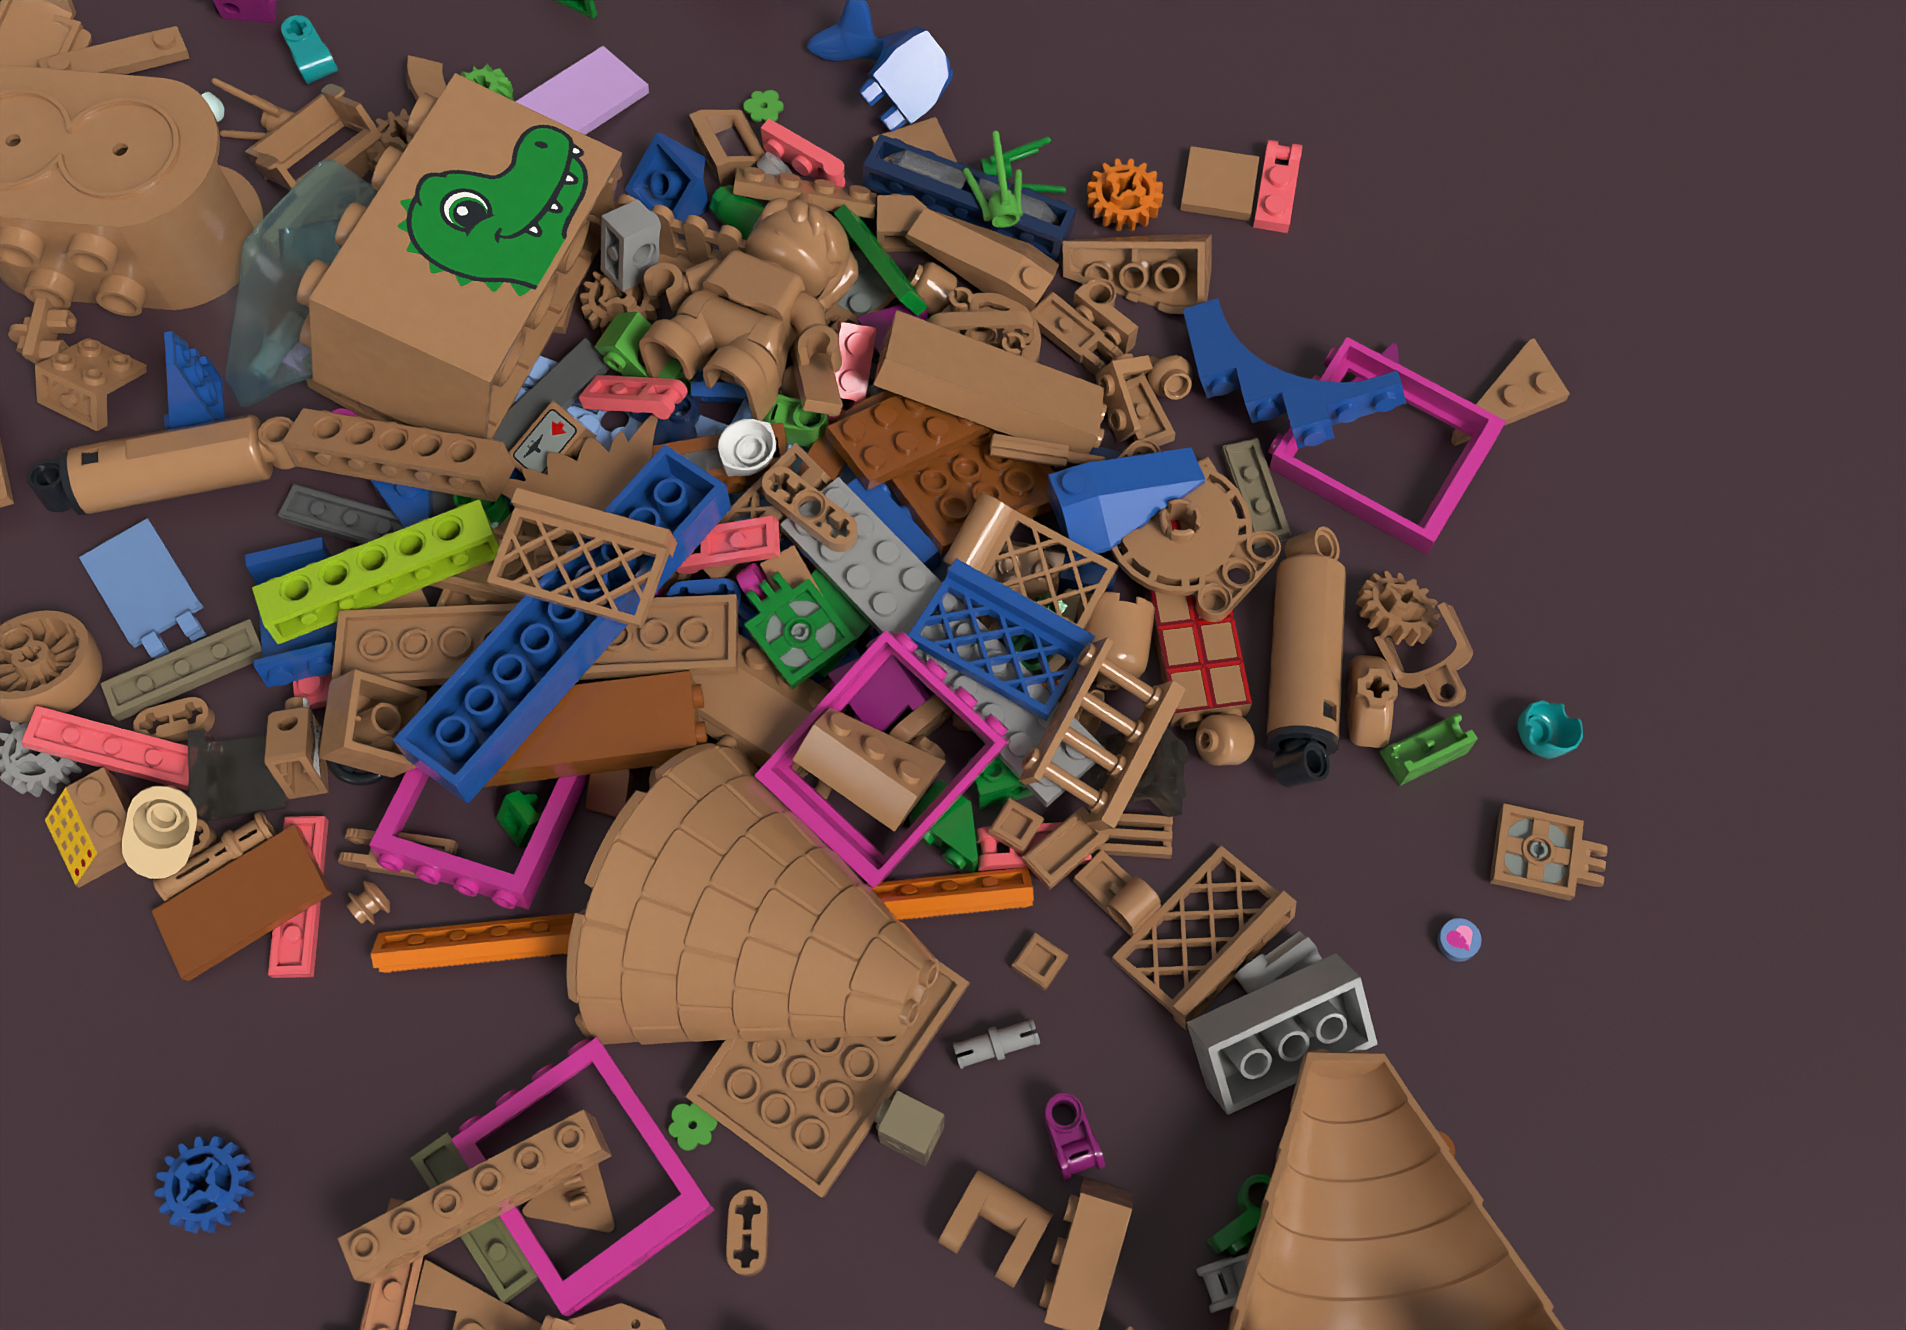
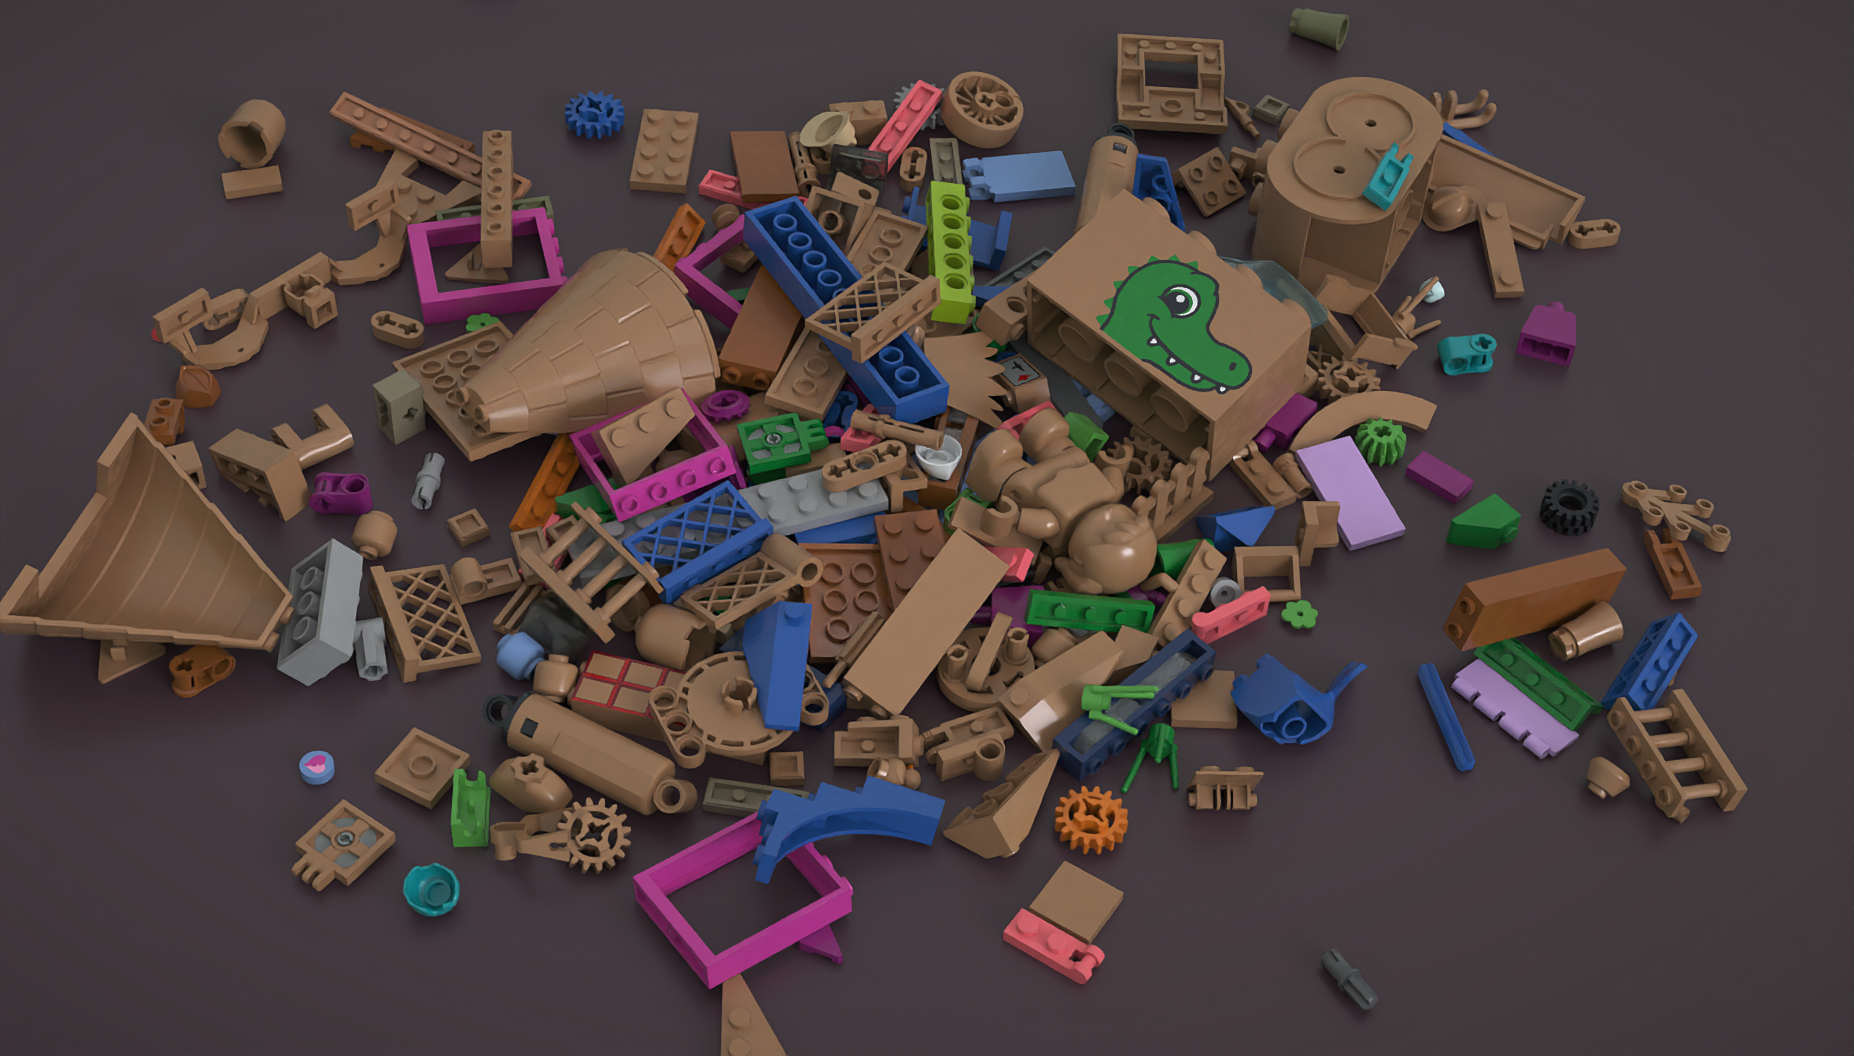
camera: 110 degrees right, 20 degrees down
light grey brick [601,199,661,292] -> none
none -> medium nougat head [351,511,397,560]
none -> medium nougat plate [374,727,471,810]
none -> medium blue head [496,632,545,681]
none -> medium nougat plate [630,109,699,194]
none -> magenta gear [701,390,751,423]
none -> medium nougat pin [850,409,945,451]
none -> medium nougat hinge [1186,766,1264,810]
none -> medium nougat panel [1294,501,1340,566]
none -> teal hinge [1362,142,1414,211]
none -> magenta tile [1405,451,1474,505]

